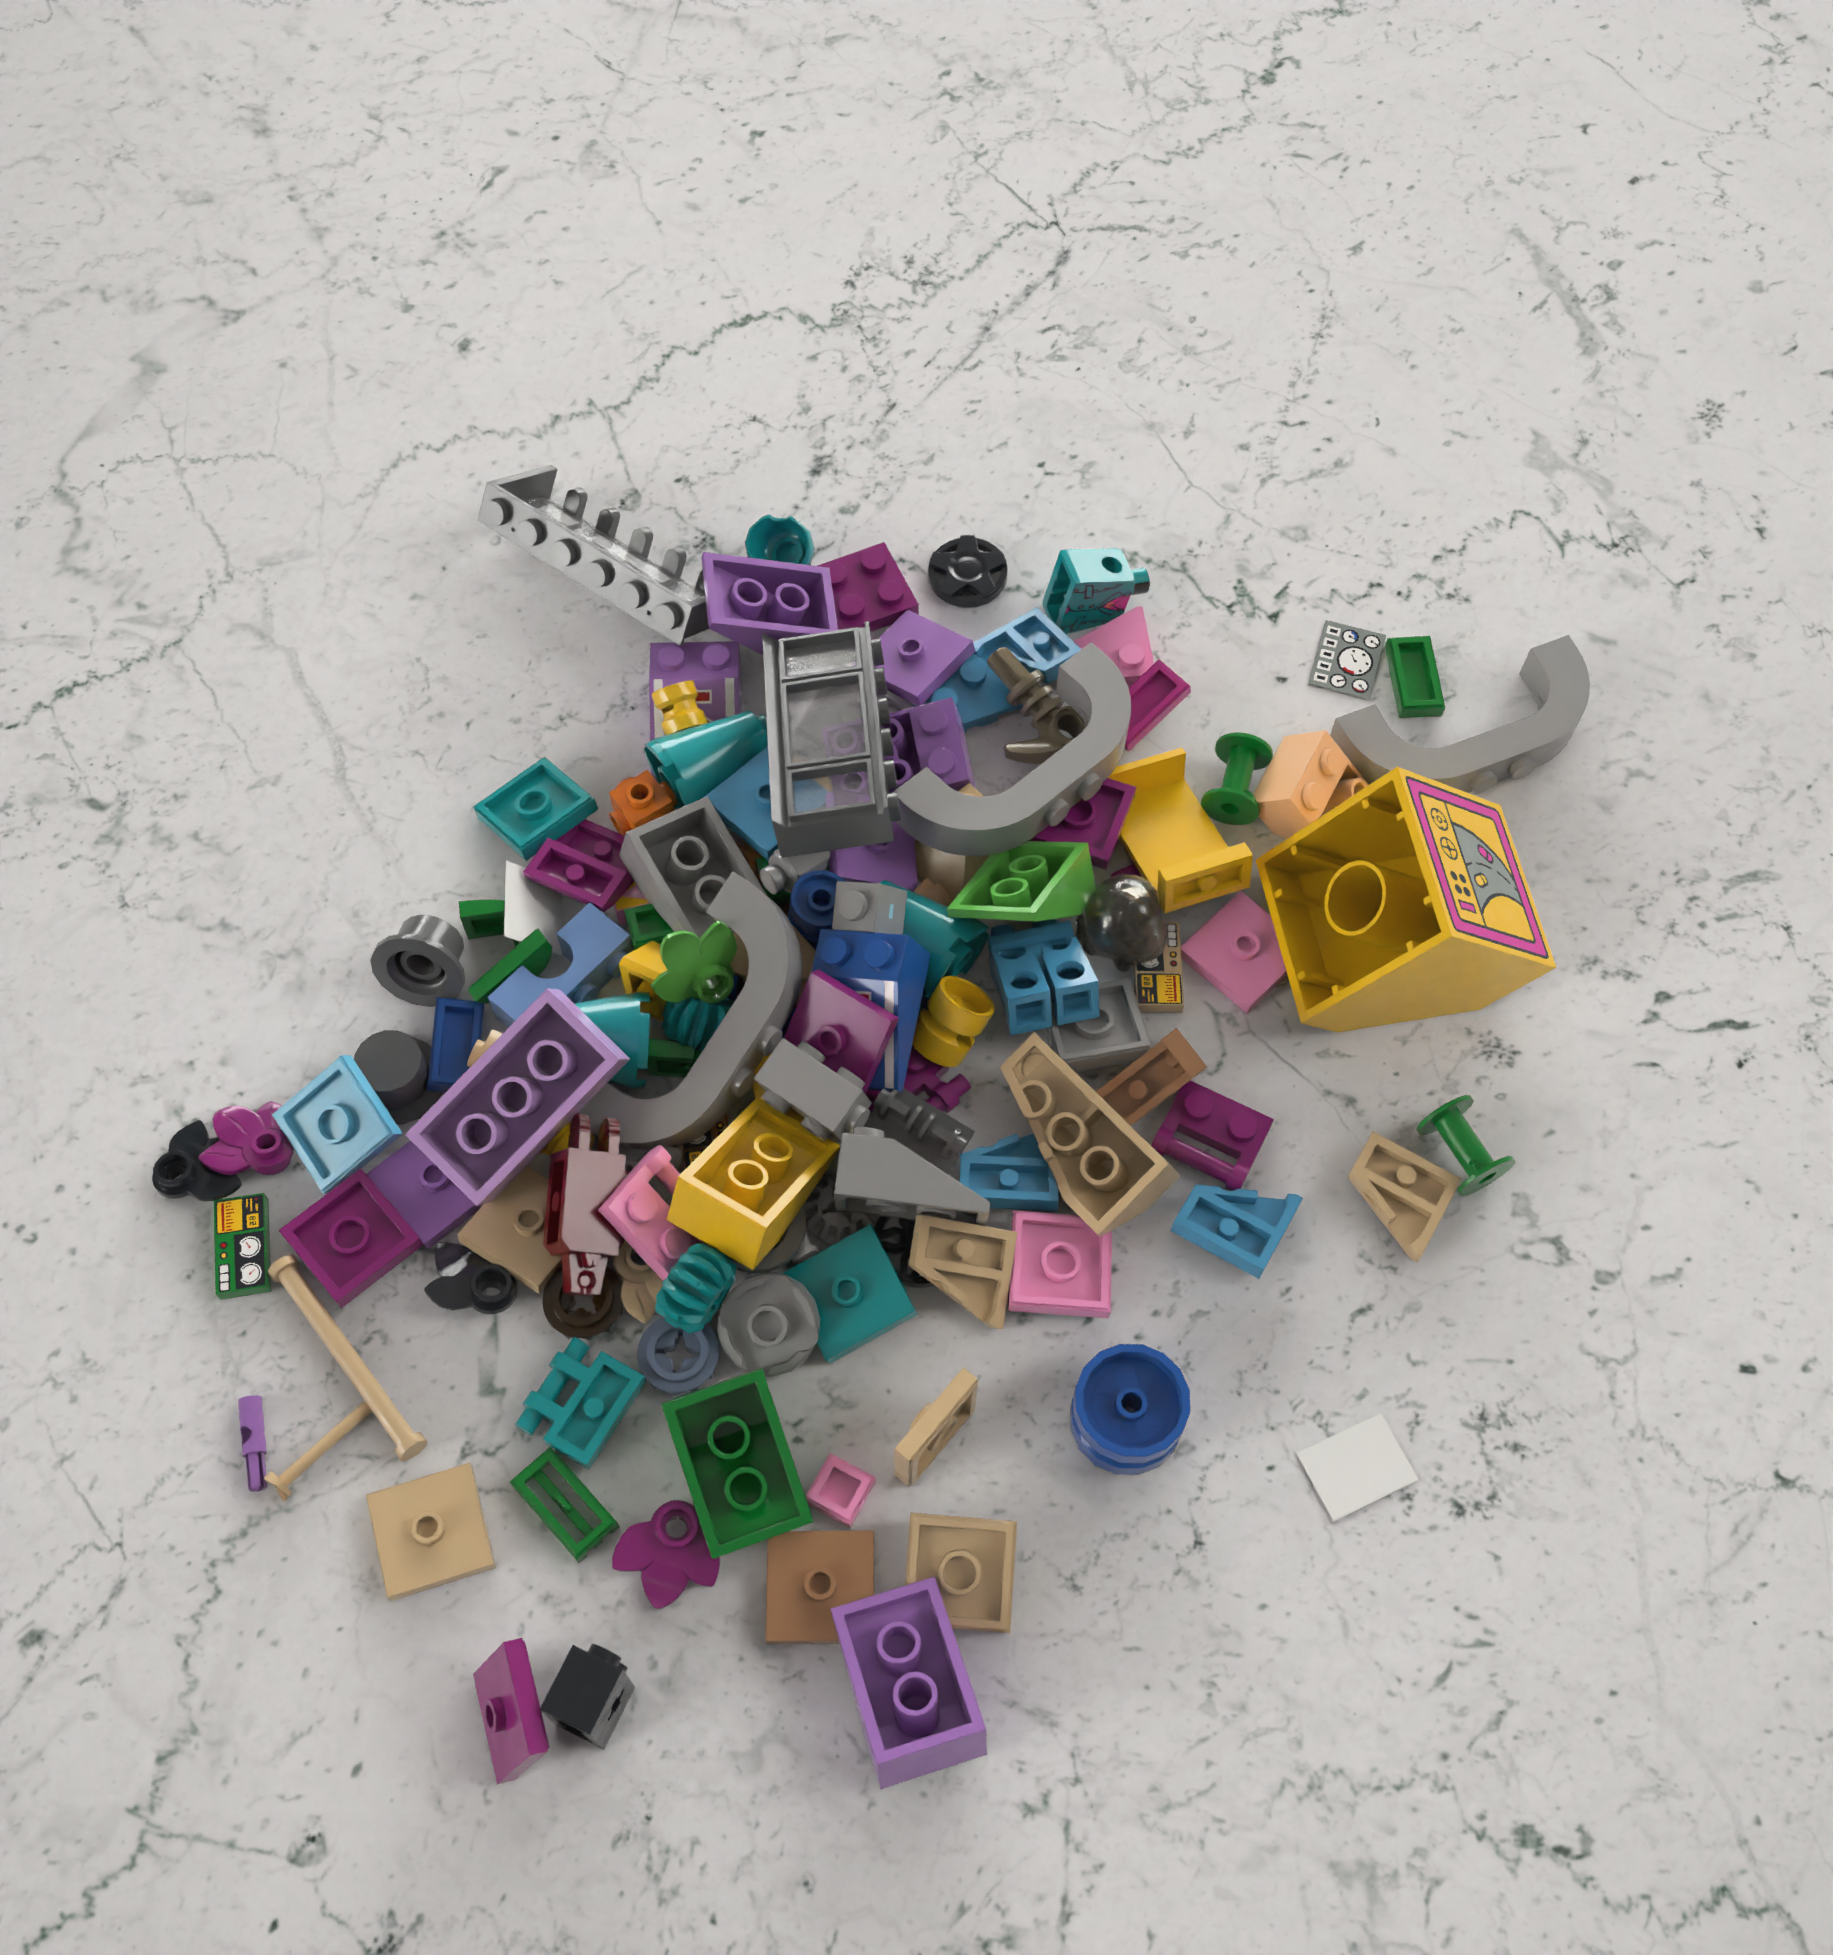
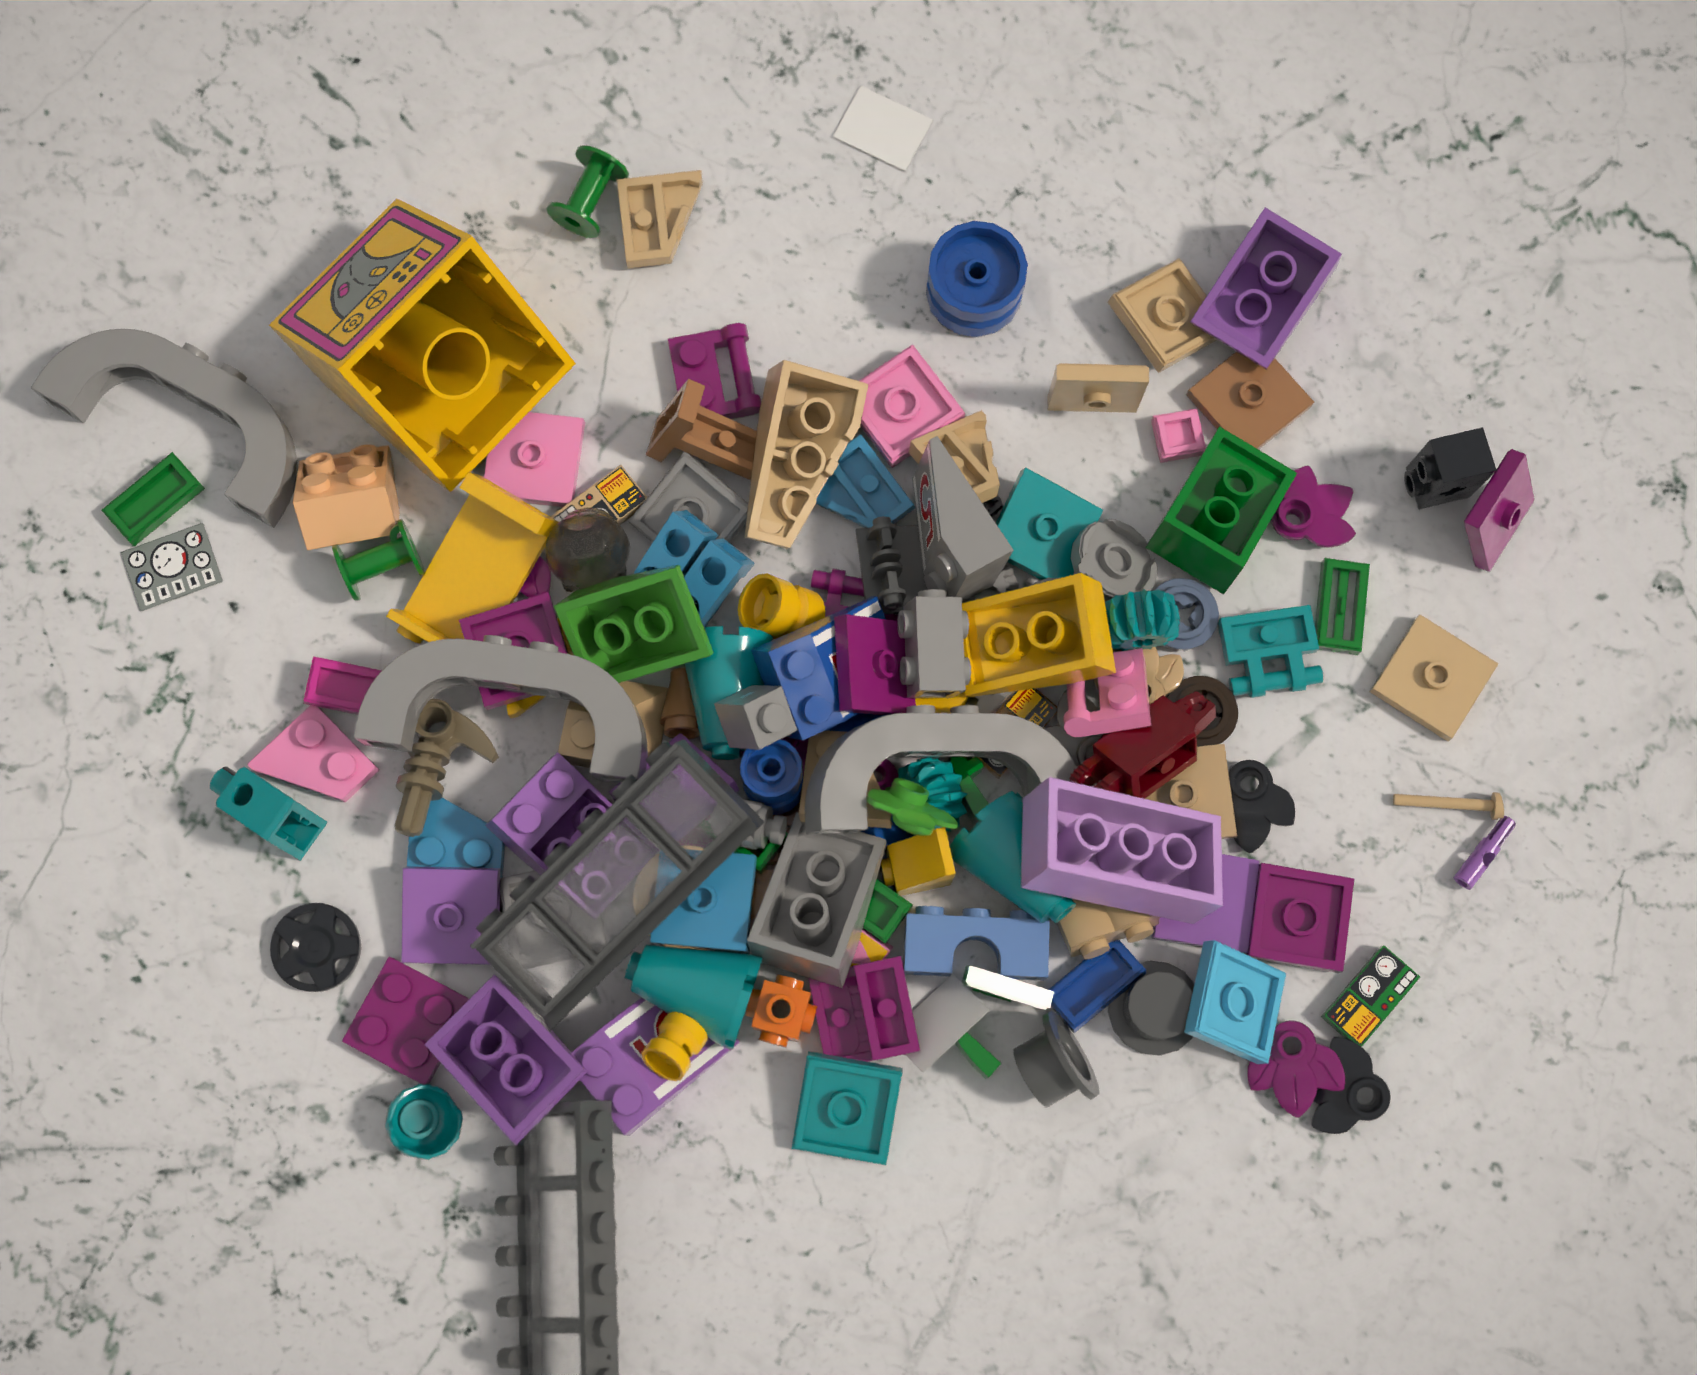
camera: 130 degrees left, 15 degrees up
tan bar [268,1255,427,1461] -> none
dark azure wing [973,607,1081,684] -> none
dark azure wing [1170,1184,1303,1279] -> none

